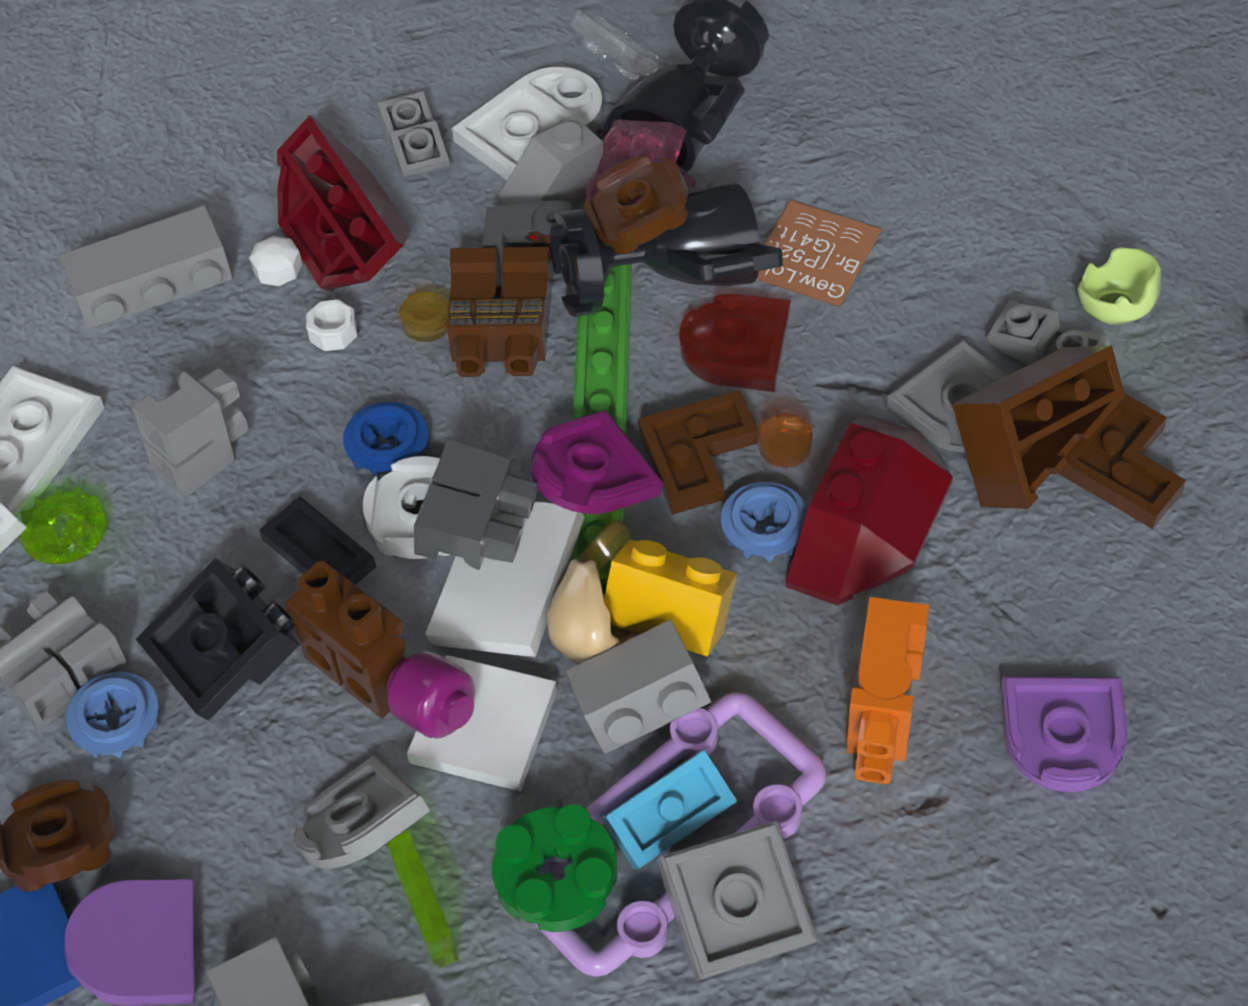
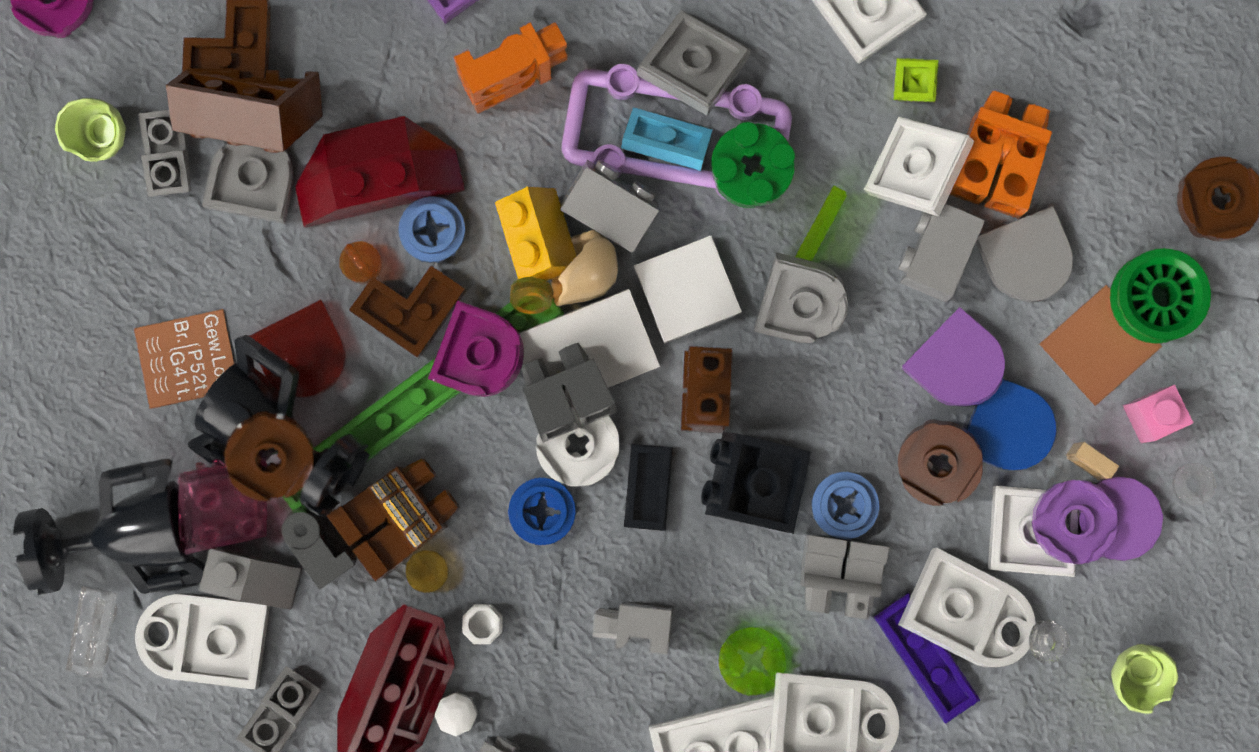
camera: 130 degrees left, 30 degrees up
magenta head [387,651,475,739] -> none

